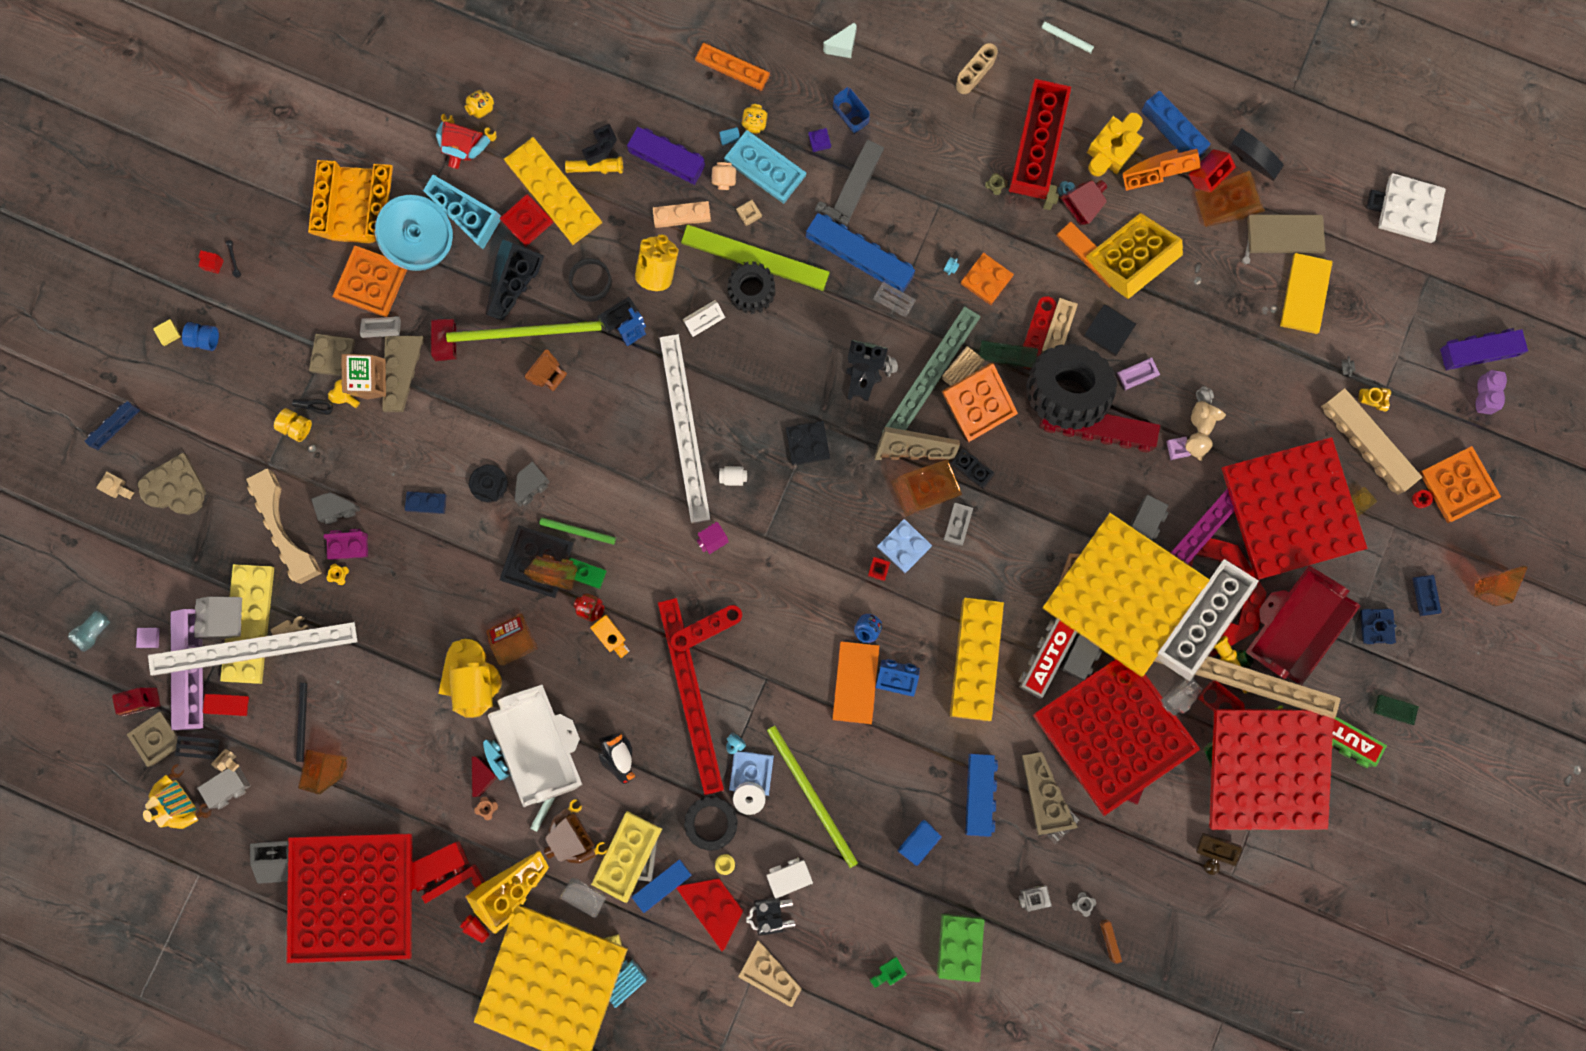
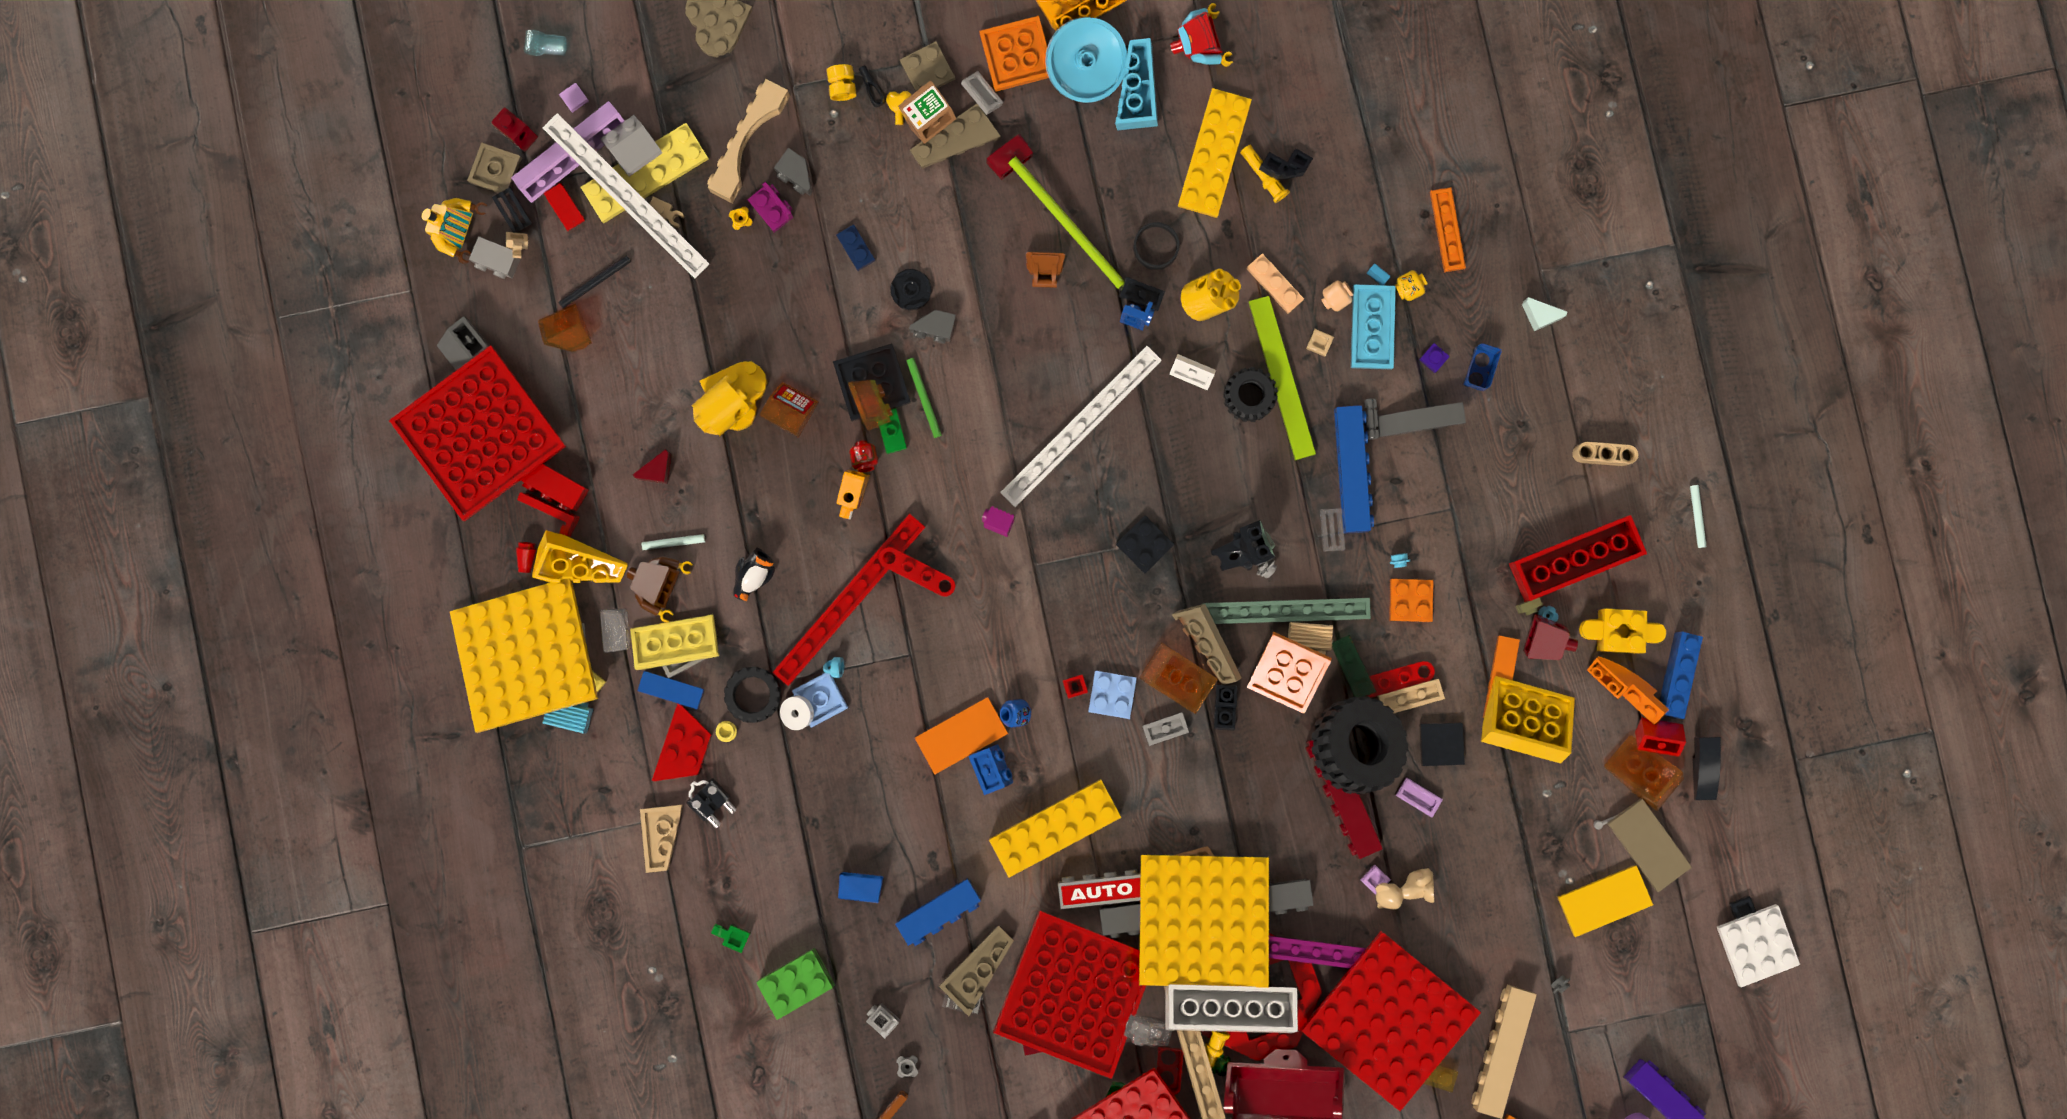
camera: 55 degrees right, 5 degrees up
yellow head [465,90,494,118] -> none
nougat plate [474,797,498,820] -> none
medium azure slope [483,740,509,780] -> none
black wedge [485,239,544,321] -> none
white piece [488,685,582,808] -> none
red plate [499,194,554,247] -> none
dark purple brick [627,127,705,185] -> none
white brick [719,466,747,486] -> none
white brick [766,857,813,899] -> none
lime piece [767,726,858,868] -> none
olive plate [985,173,1008,195] -> none
light grey plate [1196,386,1214,404] -> none
yellow plate [1358,388,1391,412] -> none

